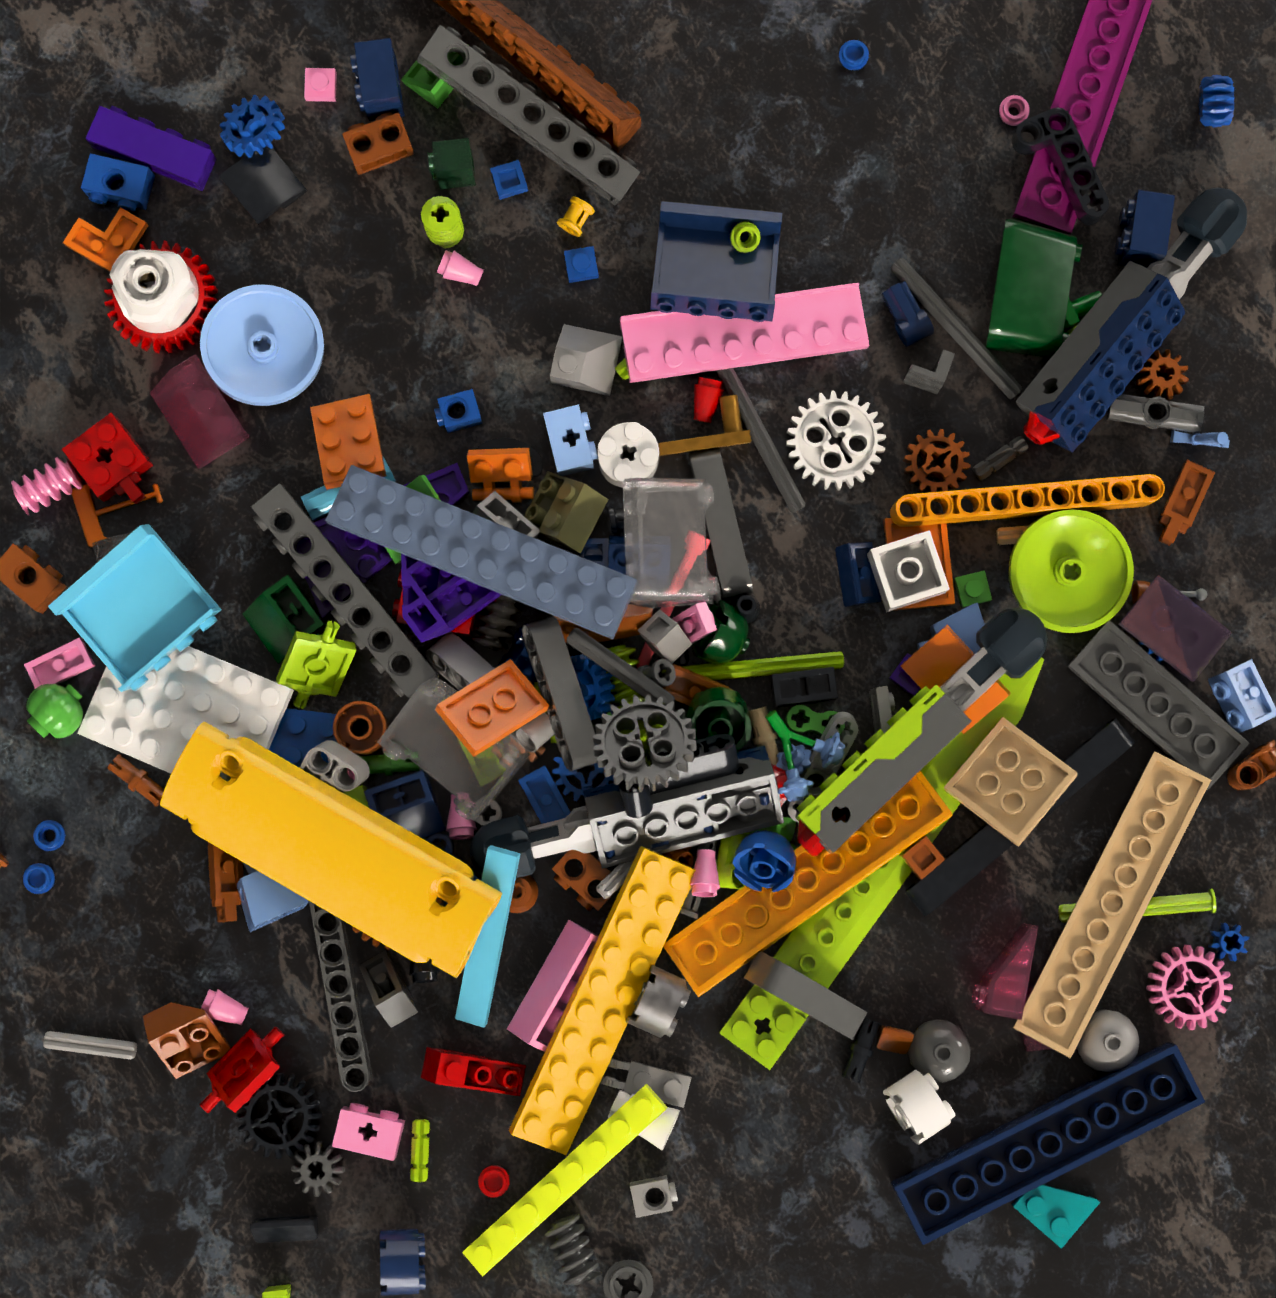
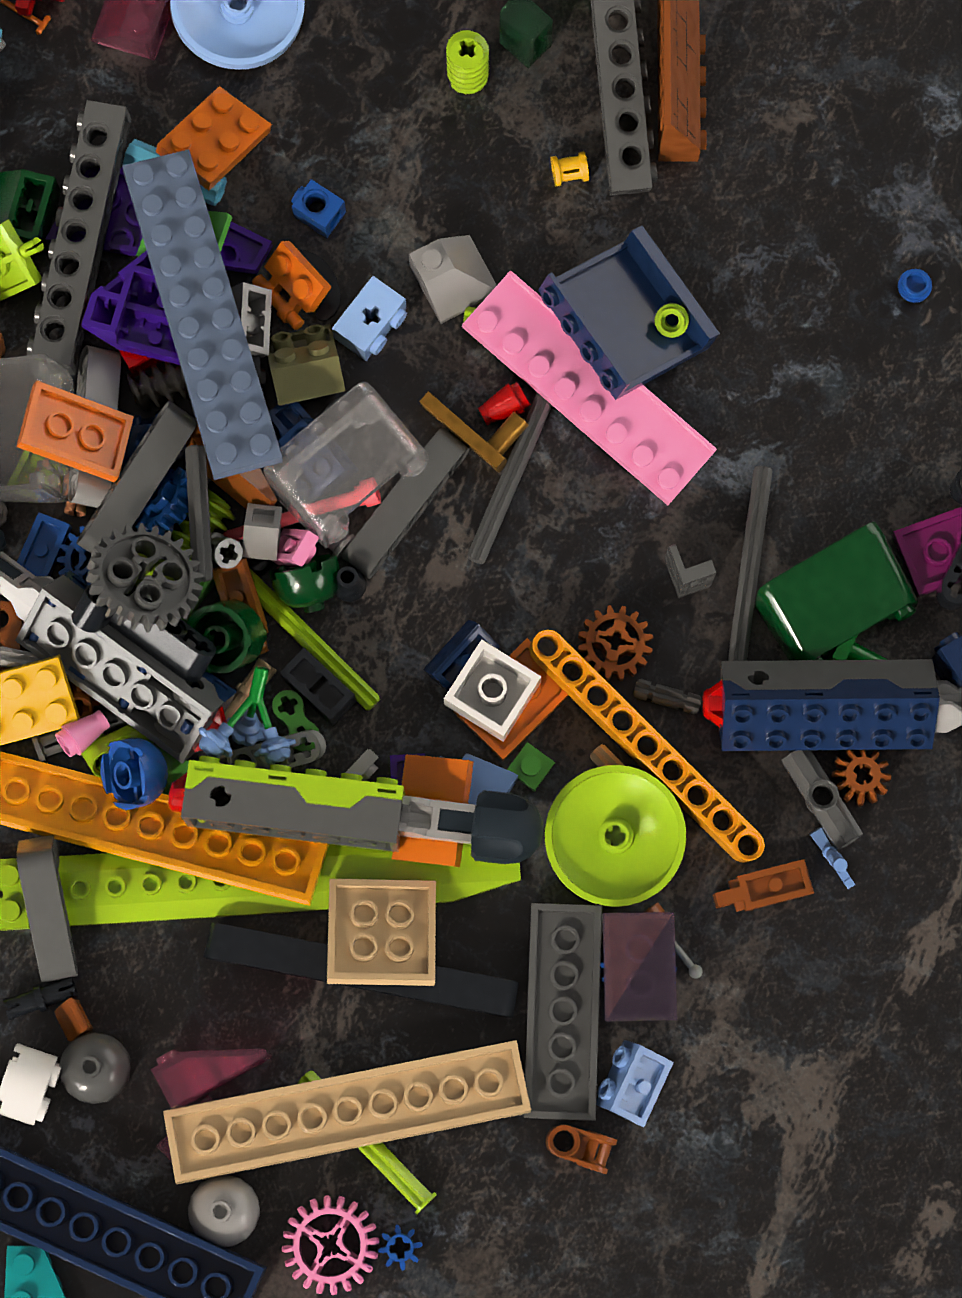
camera: 50 degrees right, 5 degrees down
bright pink cone [437,250,484,286] -> none
blue plate [490,160,528,200] -> none
blue plate [564,246,599,283] -> none
white brick [598,422,659,489] -> none
white gear [786,390,886,491] -> none
dark blue piece [882,281,934,347] -> none
dark orange plate [900,836,945,880] -> none

